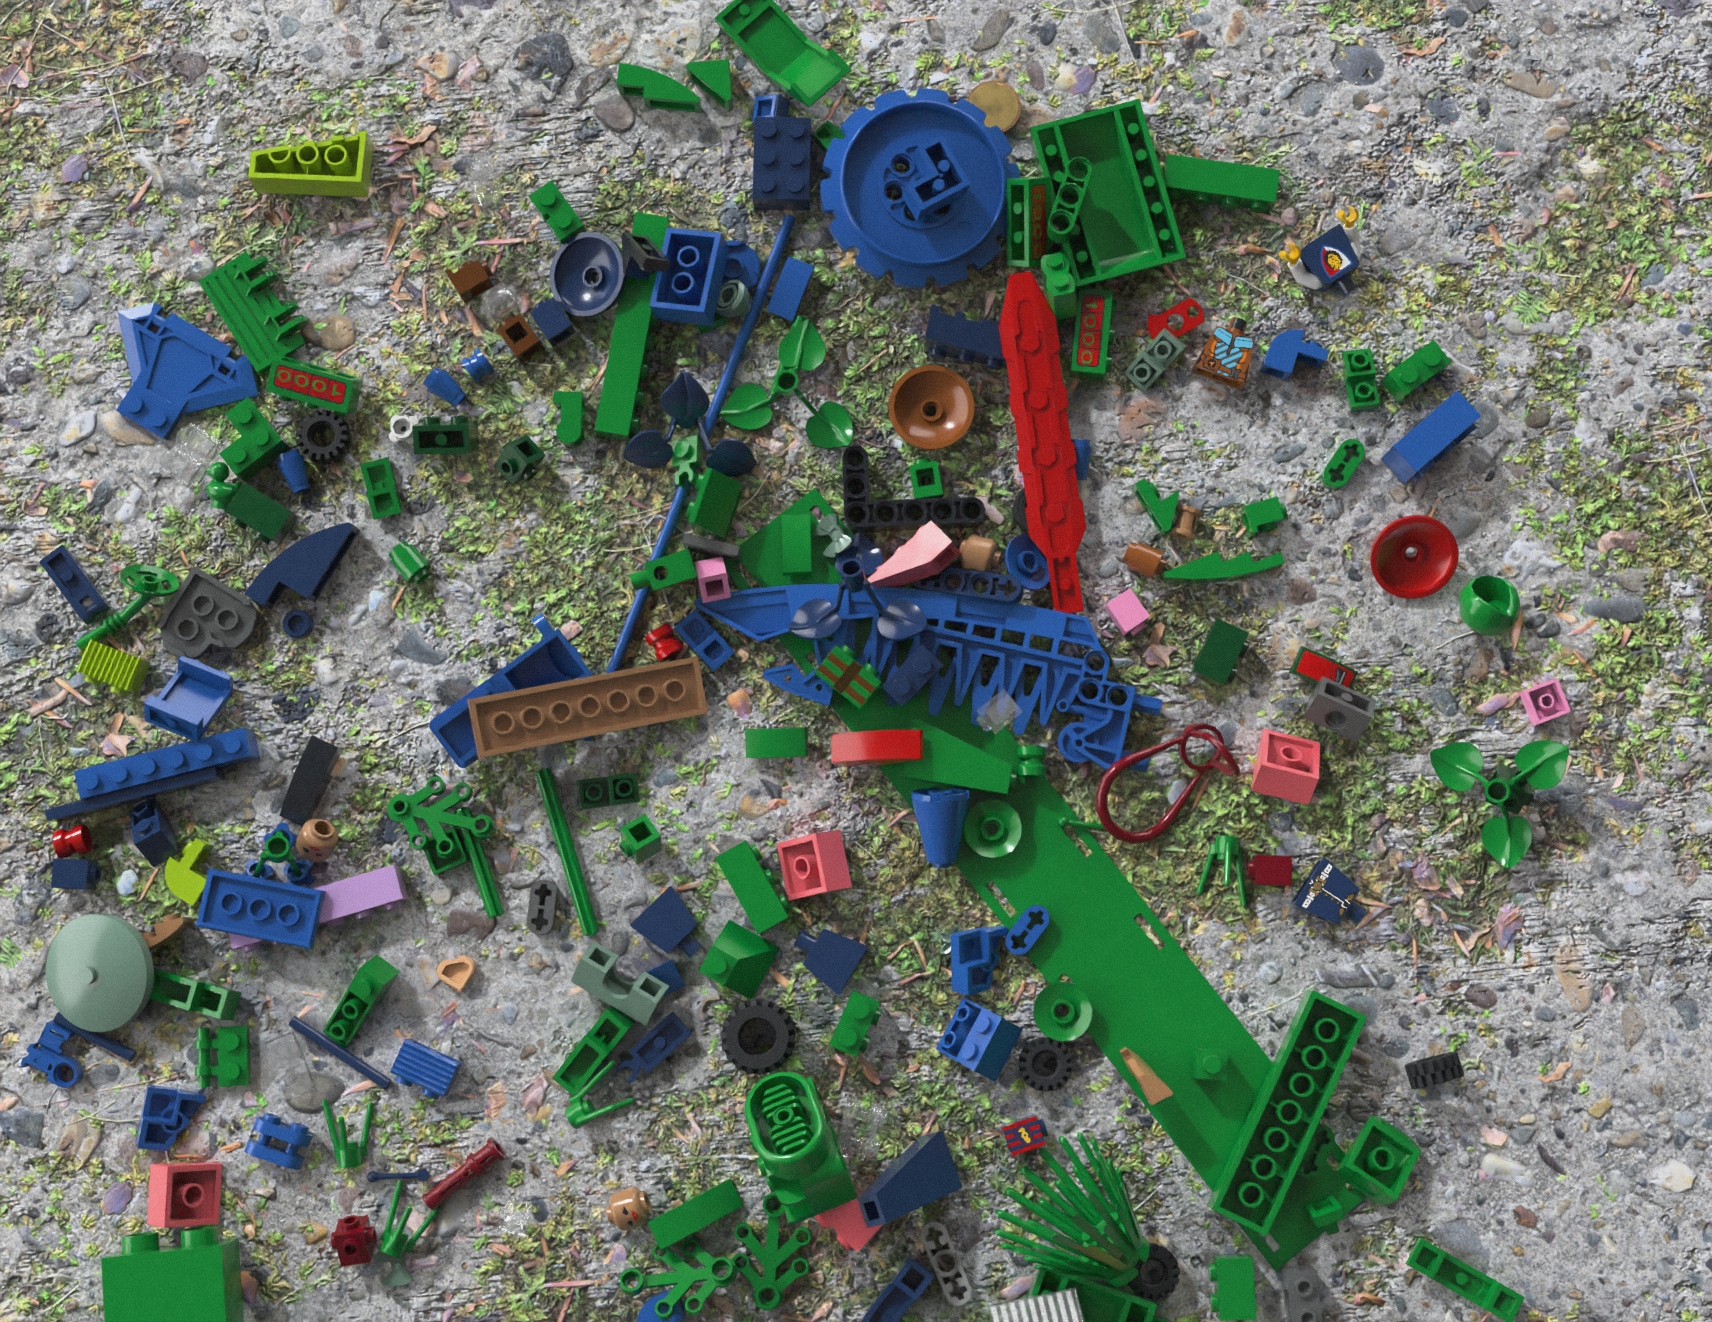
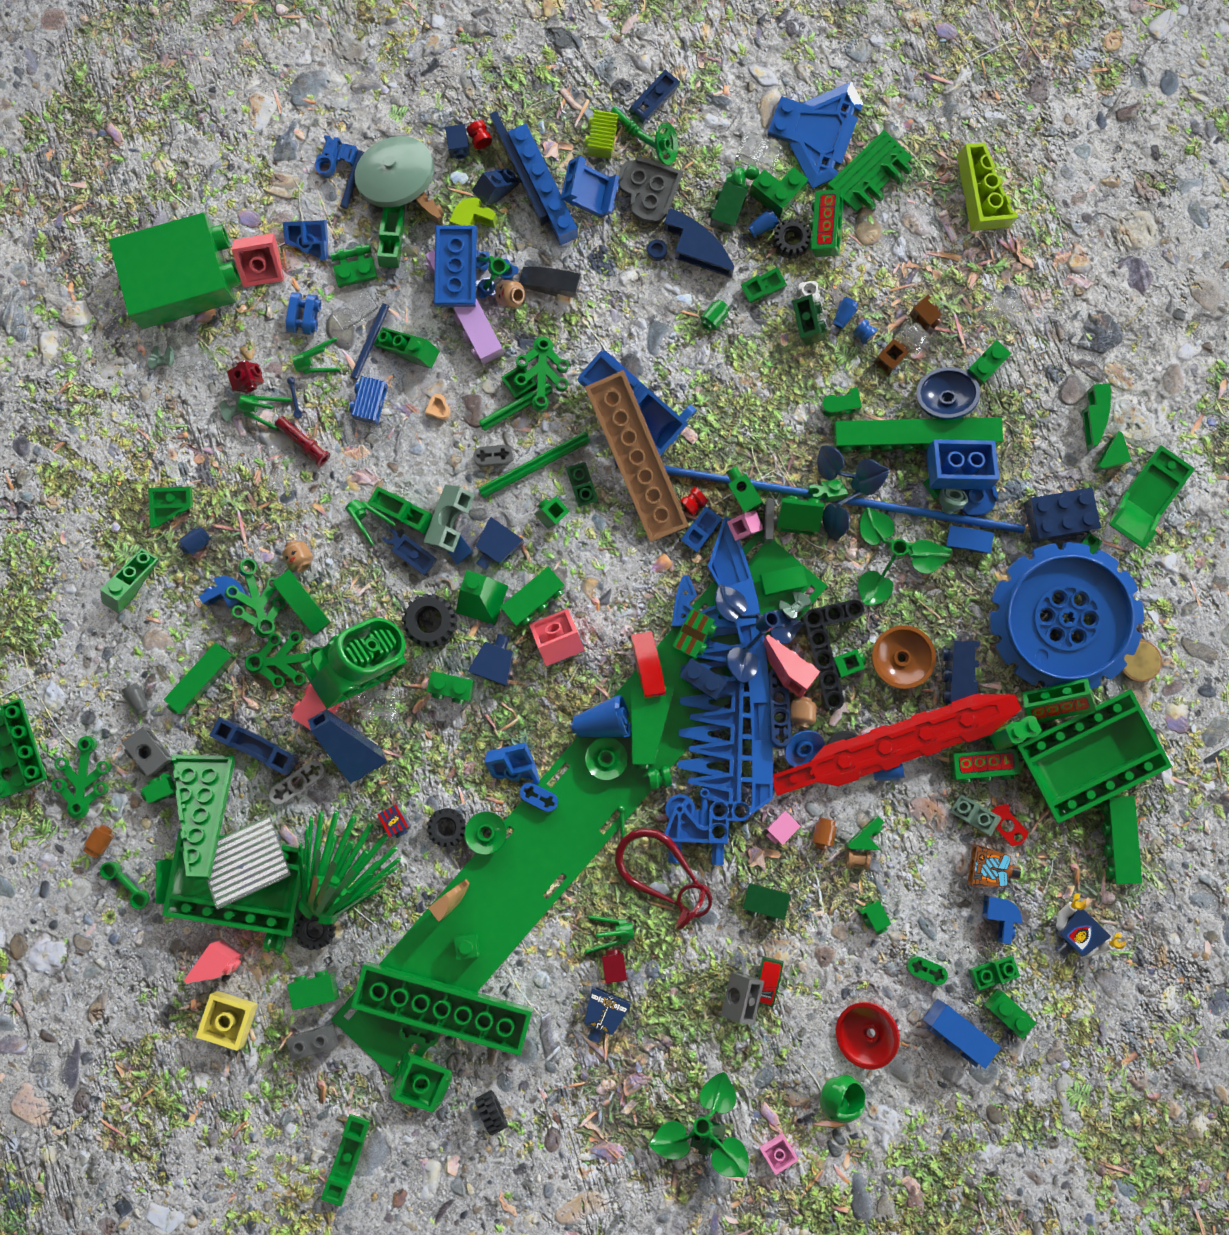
camera: 75 degrees right, 0 degrees up
dark green brick [494,435,545,485] -> none
dark blue brick [530,297,576,348] -> none
black slope [622,232,671,279] -> none
green slope [745,727,808,758] -> none
blue slope [752,94,789,124] -> none
blue brick [902,134,971,221] -> none
blue slope [936,997,1023,1082] -> none
clear brick [976,688,1023,734] -> none
green beam [1047,157,1093,243] -> none
green slope [1161,552,1285,584] -> none
coral slope [1251,729,1320,805] -> none
green tile [1305,1195,1345,1236] -> none

